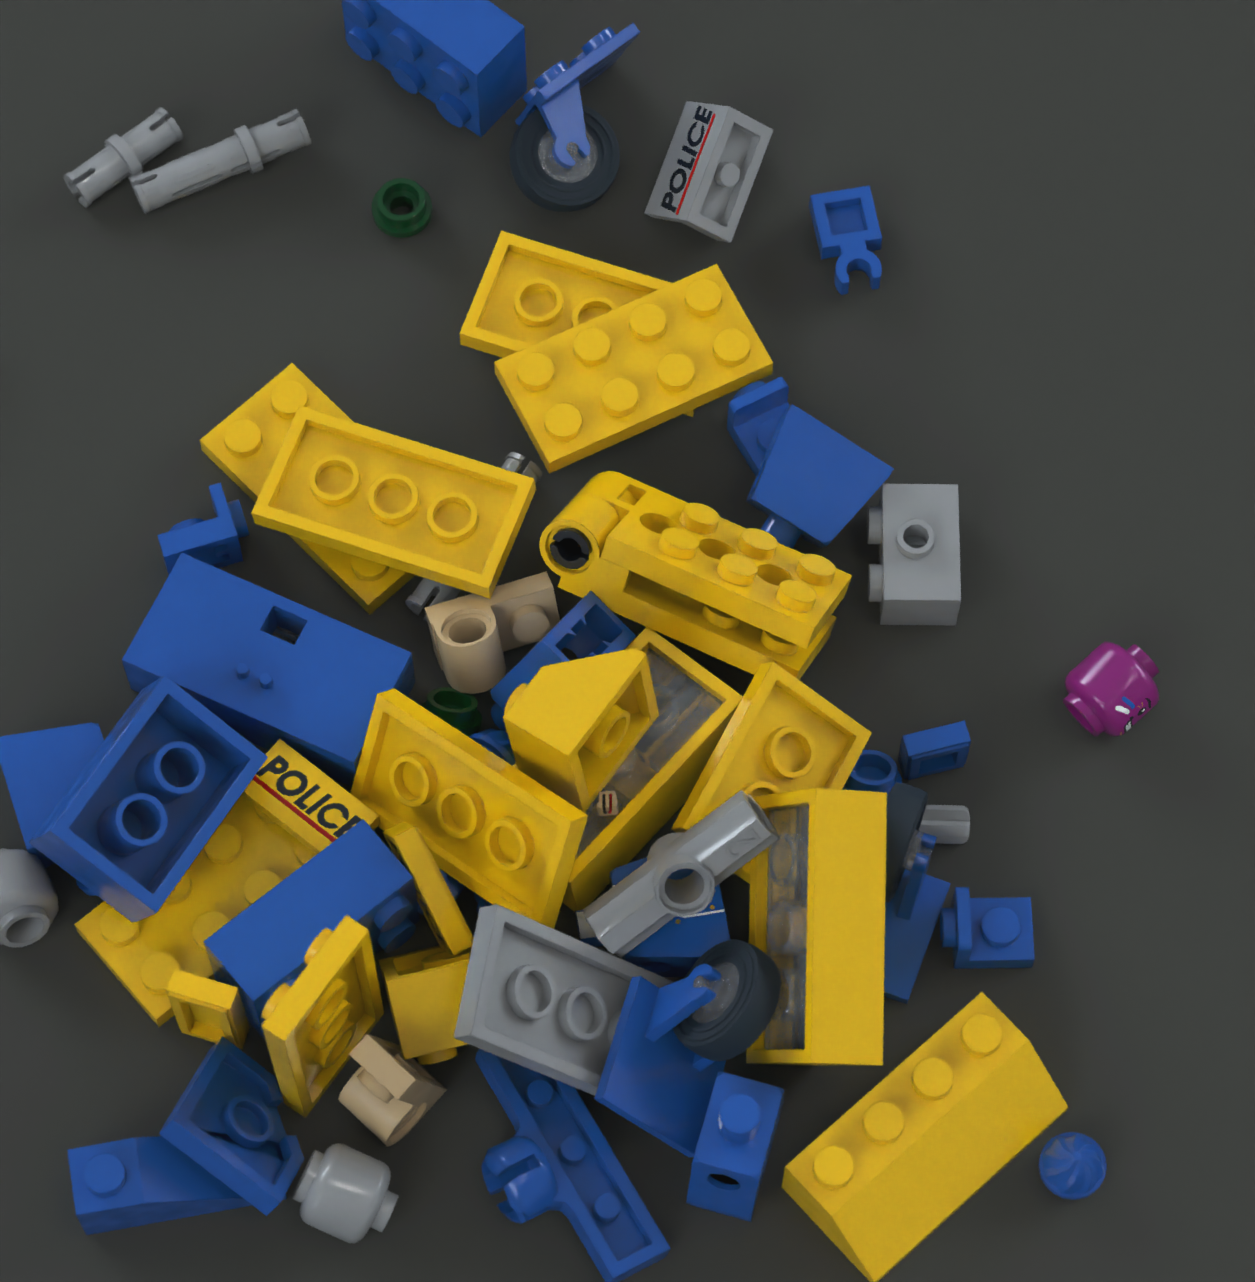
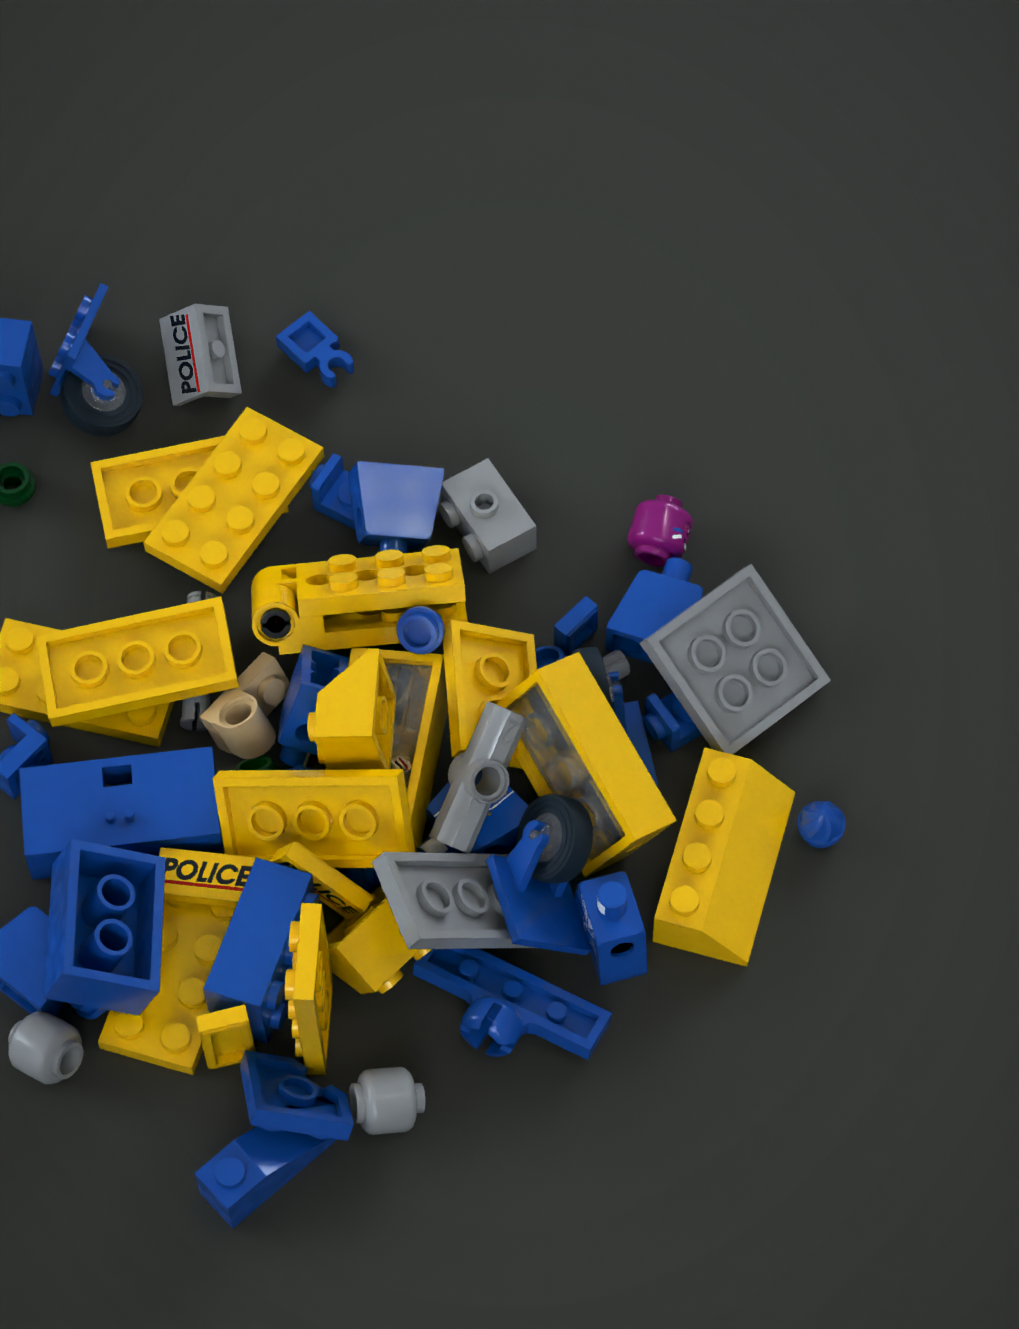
camera: 30 degrees left, 5 degrees down
tan plate [338,1034,447,1147] -> none
none -> blue plate [397,606,445,654]
none -> blue torso [606,558,703,664]
none -> light grey plate [640,564,831,754]

